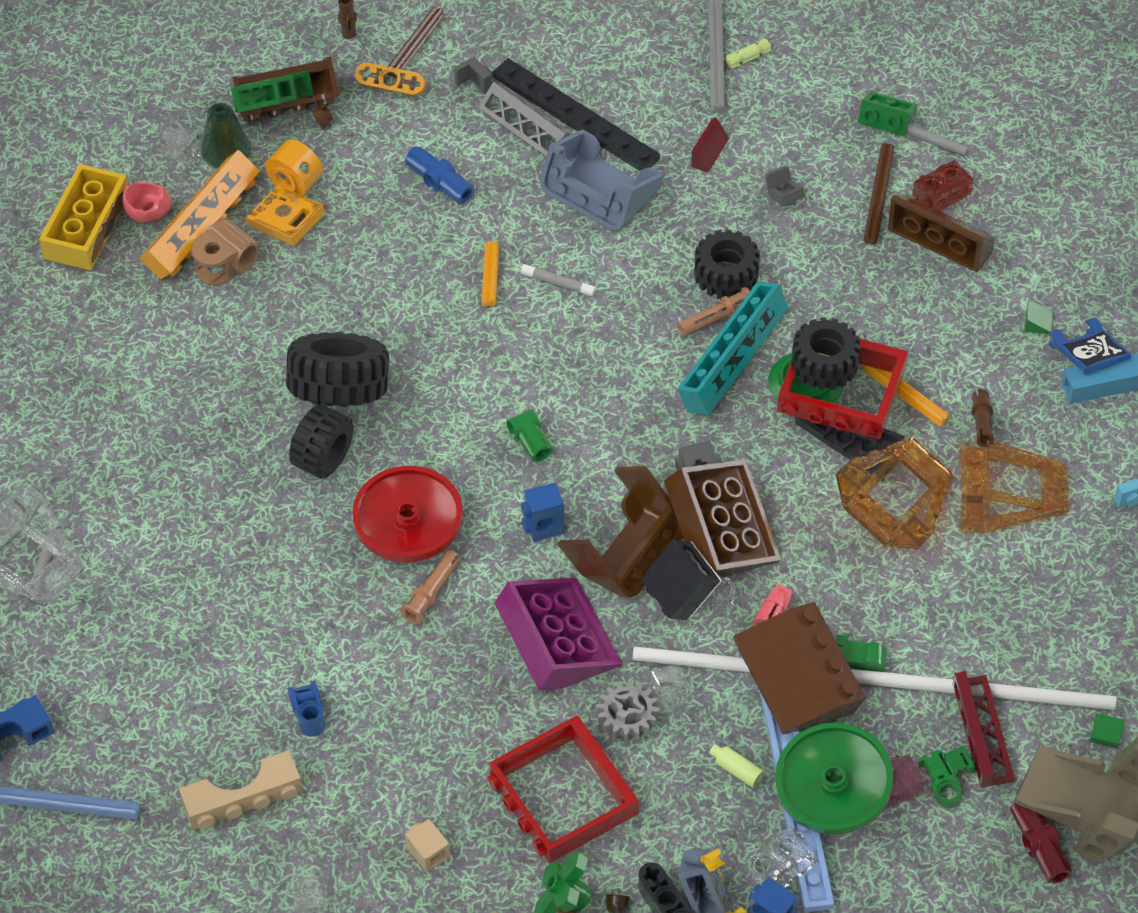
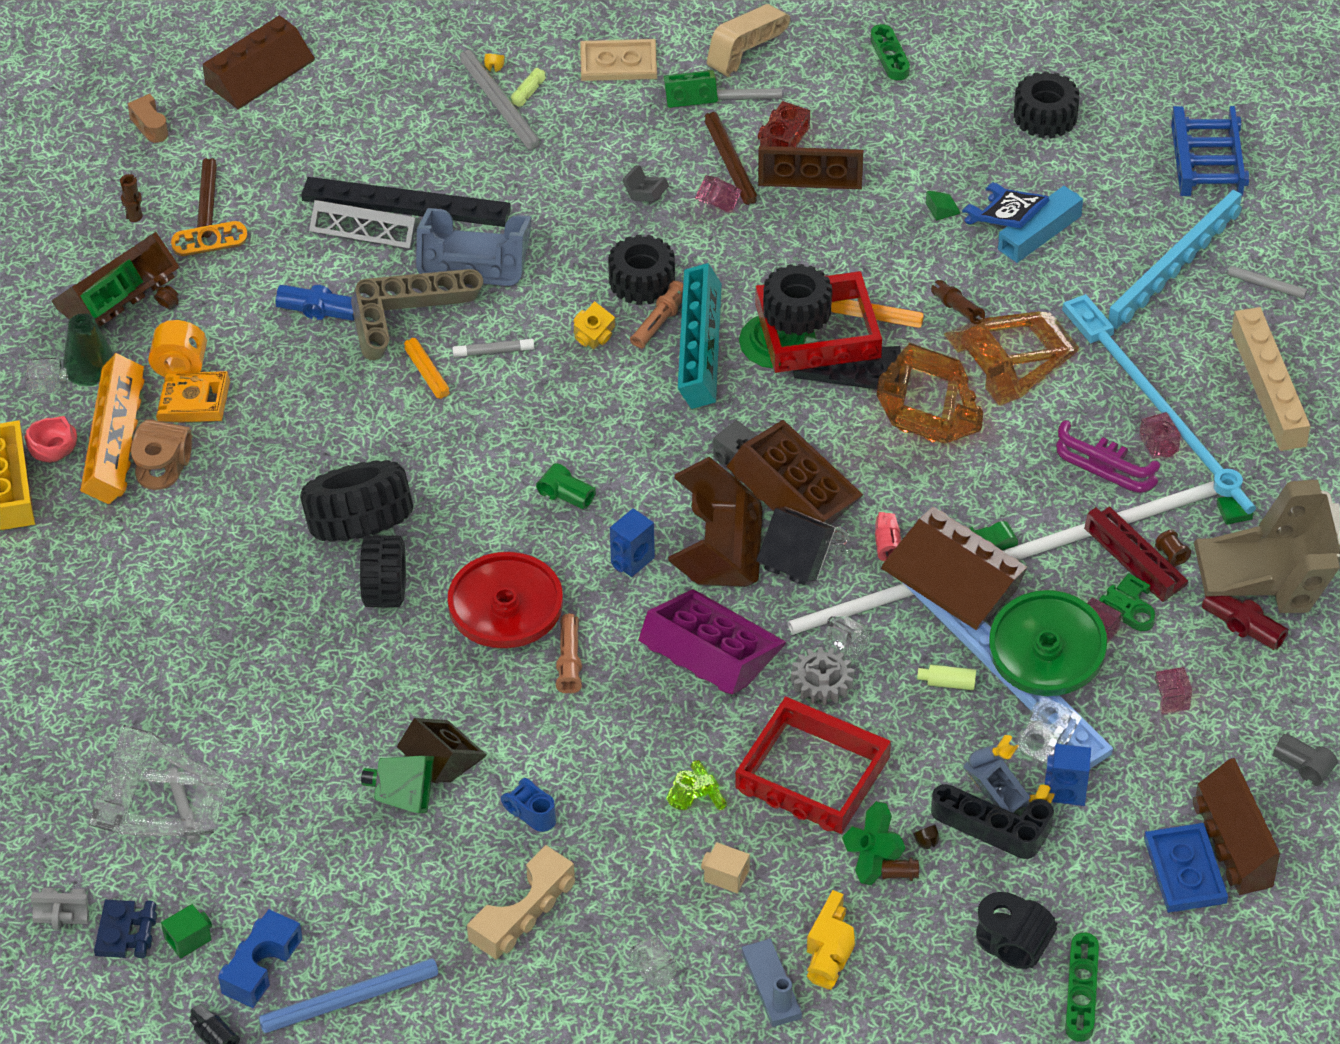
camera: 30 degrees left, 5 degrees down
dark grey bracket [454,57,493,94] -> none
dark red slope [691,117,729,172] -> none
none -> dark tan beam [351,269,483,360]
none -> torso [361,756,434,813]
none -> dark brown slope [397,718,487,784]
none -> yellow hinge [484,53,505,72]
none -> yellow brick [573,301,615,349]
none -> tan tile [580,39,657,81]
none -> clear neon green piece [667,760,727,810]
none -> clear pink panel [695,175,742,213]
none -> tan beam [707,4,790,77]
none -> green beam [870,24,910,81]
none -> magenta piece [1056,420,1160,493]
none -> medium azure bar [1062,294,1256,514]
none -> clear pink brick [1139,412,1181,460]
none -> reddish brown bush [1155,529,1191,567]
none -> clear pink panel [1155,667,1193,715]

